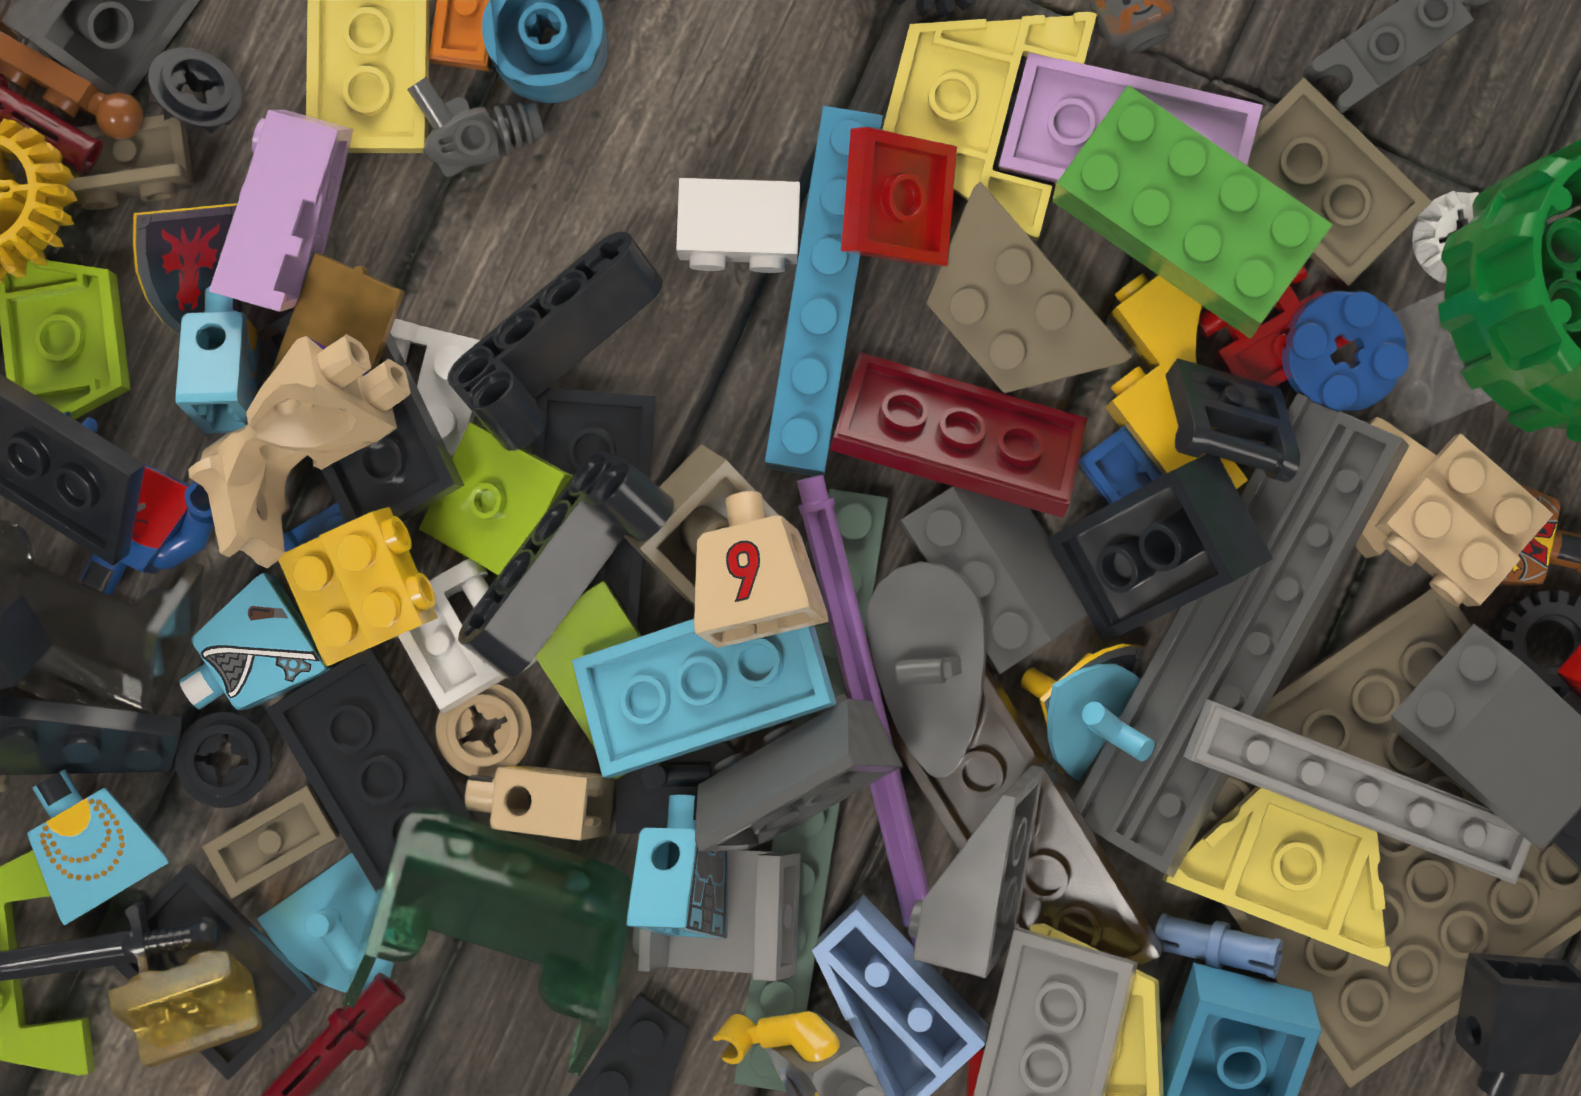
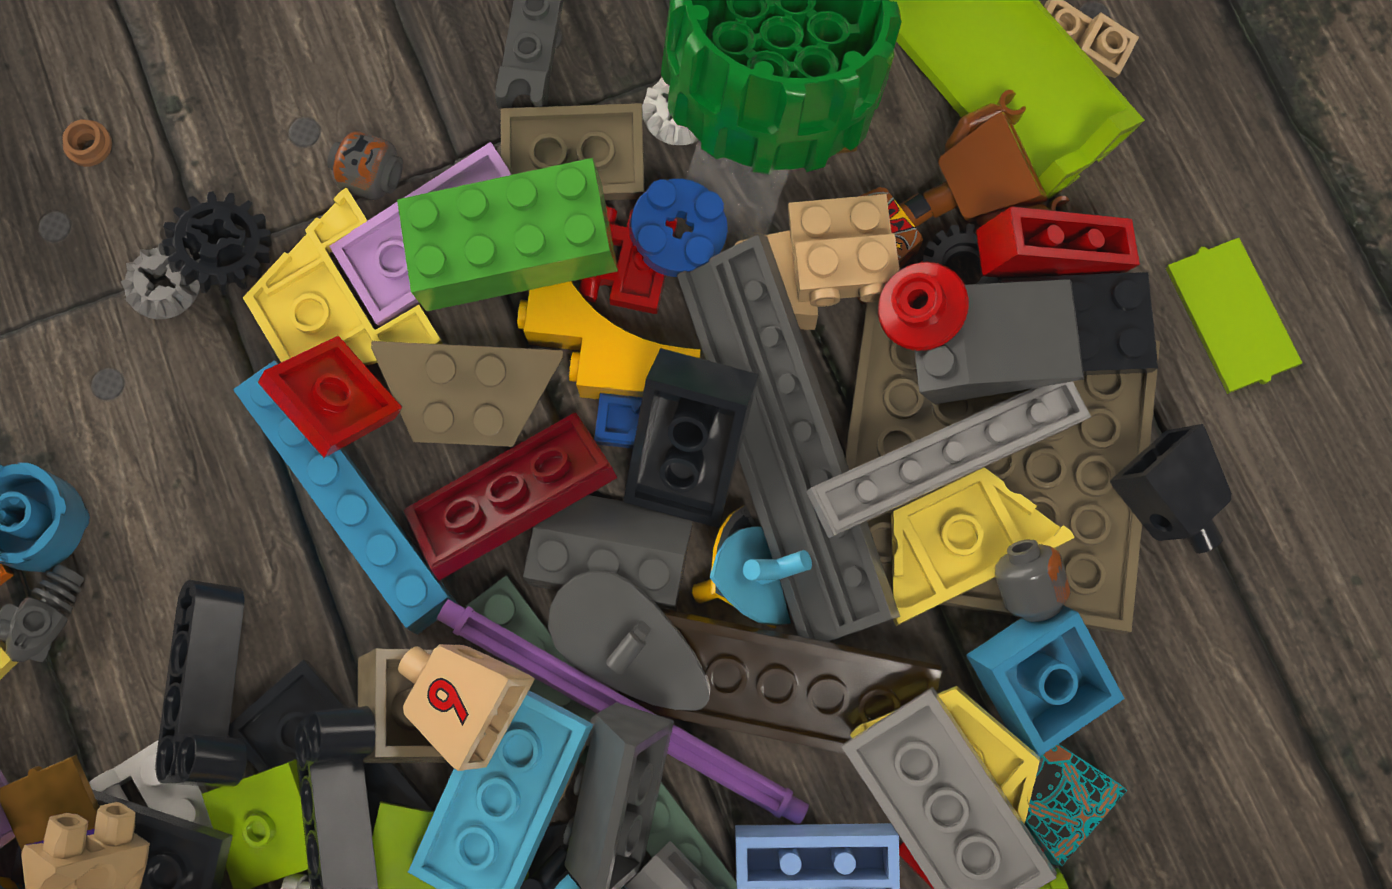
camera: 50 degrees left, 10 degrees down
white brick [676,178,800,273] -> none
slope [908,765,1044,978] -> none
medium blue pin [1155,913,1283,978] -> none
black plate [1165,358,1300,483] -> none
none -> red piece [878,262,969,351]
none -> dark grey head [995,539,1071,622]

